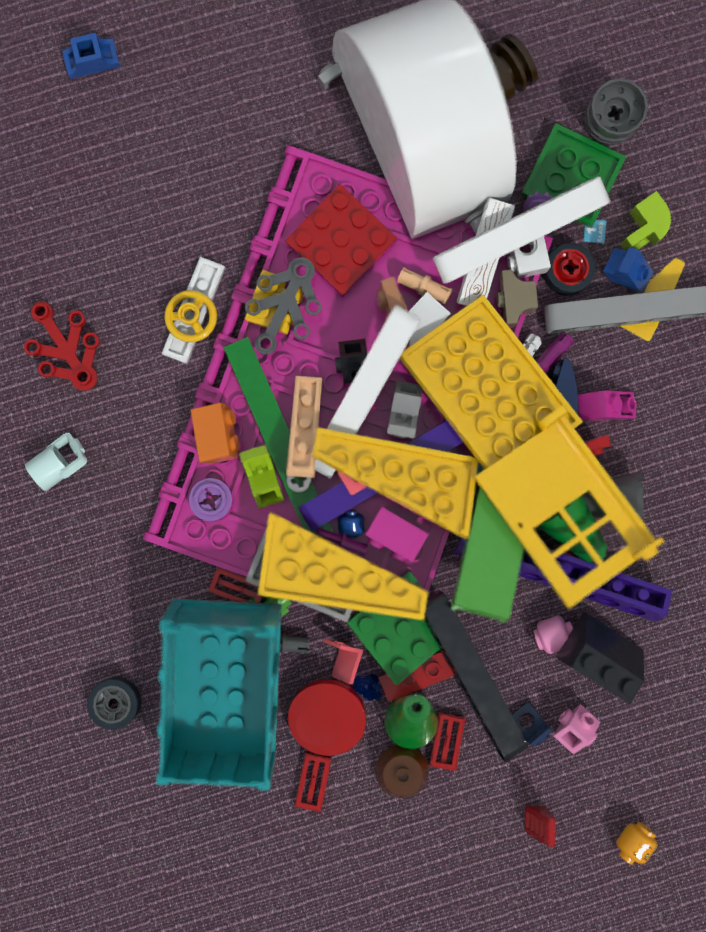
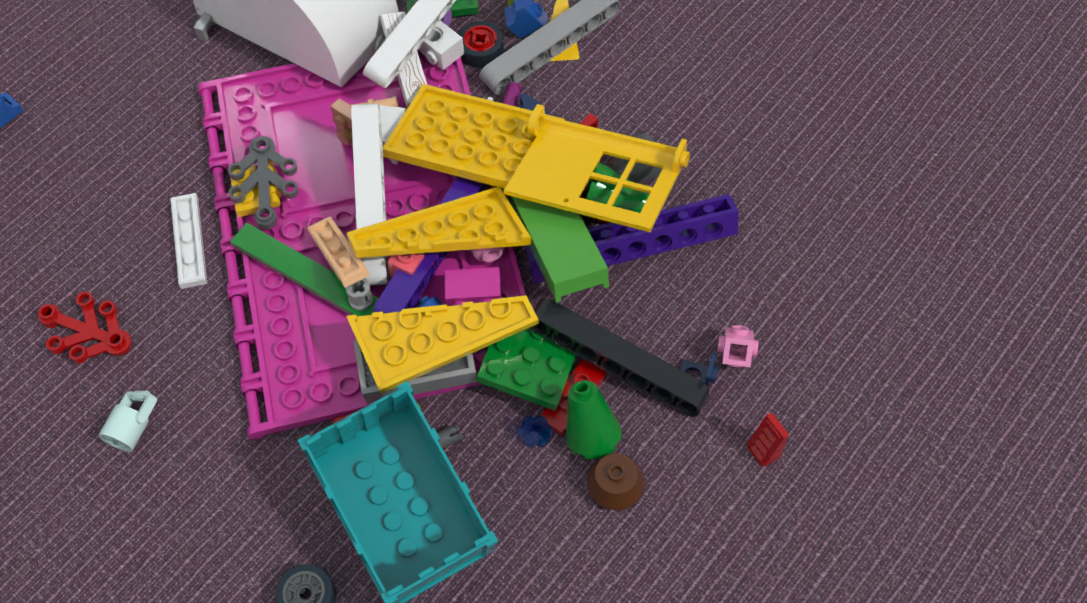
camera: 30 degrees left, 25 degrees down
yellow piece [164,290,217,342] -> none
medium lavender gear [189,478,232,521] -> none
orange brick [191,403,240,464] -> none
lime brick [240,445,284,509] -> none
red plate [285,184,397,297] -> none
red piece [288,679,367,756] -> none
red tile [295,752,332,812] -> none
coral bracket [323,638,363,684] -> none
black brick [335,339,369,384] -> none
light grey brick [387,381,423,438] -> none
red tile [429,712,466,771] -> none
dark tan brick [496,270,538,328] -> none
bright pink head [534,615,573,654] -> none
black slope [555,612,644,704] -> none
dark pink slope [578,390,637,422] -> none
medium azure sticker [584,220,606,243] -> none
light orange head [616,821,657,865] -> none

